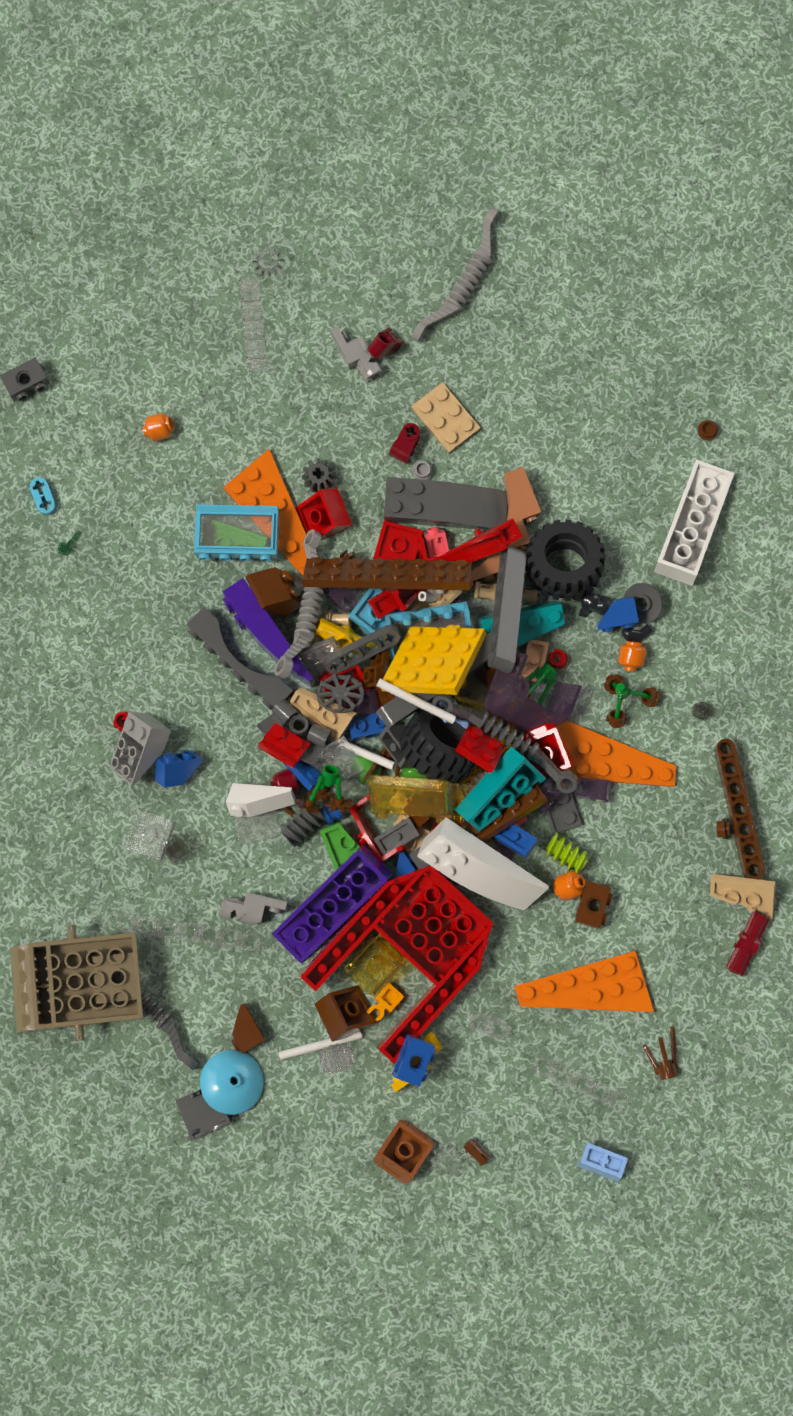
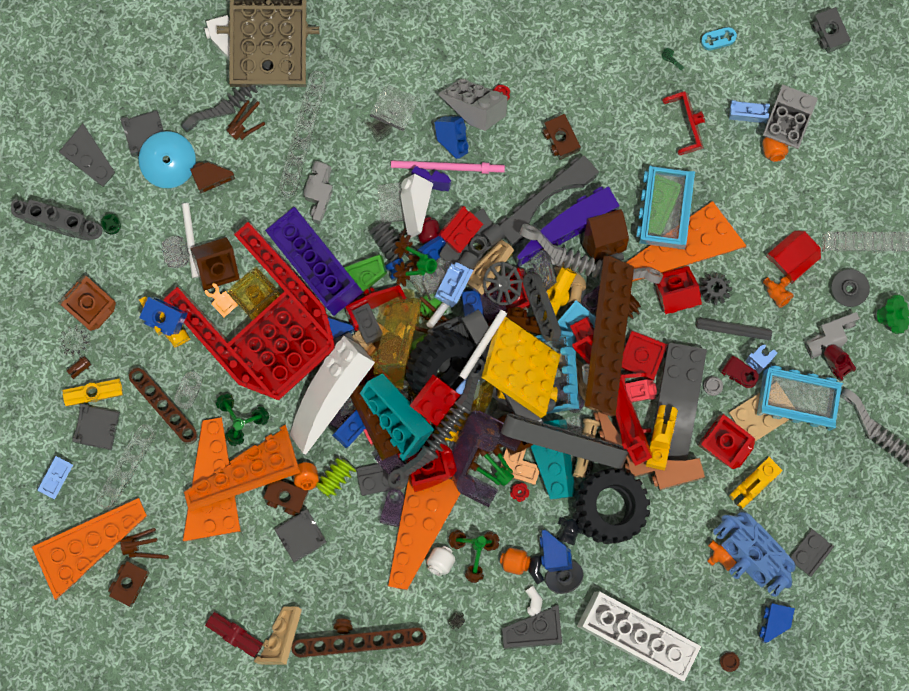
camera: 95 degrees right, 0 degrees up
none -> dark grey piece [11,199,103,241]
none -> orange wing [32,498,147,600]
none -> dark grey wing [59,124,115,187]
none -> yellow piece [62,379,123,407]
none -> dark grey piece [72,404,120,450]
none -> dark green wheel [101,213,121,235]
none -> reddish brown brick [108,561,150,608]
none -> reddish brown beam [129,368,198,445]
none -> orange wing [184,424,301,511]
none -> white slope [204,15,230,61]
none -> dark green plant [216,393,269,446]
none -> reddish brown plant [226,100,265,140]
none -> dark grey piece [274,509,327,563]
none -> bright pink bar [391,160,505,174]
none -> dark purple slope [411,166,451,191]
none -> white head [427,546,455,576]
none -> light blue hinge [434,262,473,307]
none -> dark grey wing [502,605,562,649]
none -> white arm [525,586,543,616]
none -> reddish brown brick [542,114,581,160]
none -> yellow plate [646,405,678,471]
none -> red piece [662,91,706,155]
none -> dark grey axle [696,318,772,340]
none -> red slope [698,414,755,469]
none -> orange piece [707,539,737,571]
none -> medium blue piece [713,512,796,597]
none -> light blue hinge [729,100,770,123]
none -> yellow plate [729,457,783,509]
none -> light blue hinge [745,345,777,374]
none -> window [757,366,843,431]
none -> blue slope [759,603,795,643]
none -> light grey slope [763,84,818,149]
none -> orange piece [763,277,794,308]
none -> red slope [766,231,821,284]
none -> dark grey plate [790,529,835,577]
none -> dark grey dish [831,269,870,307]
none -> green plant [877,295,909,334]

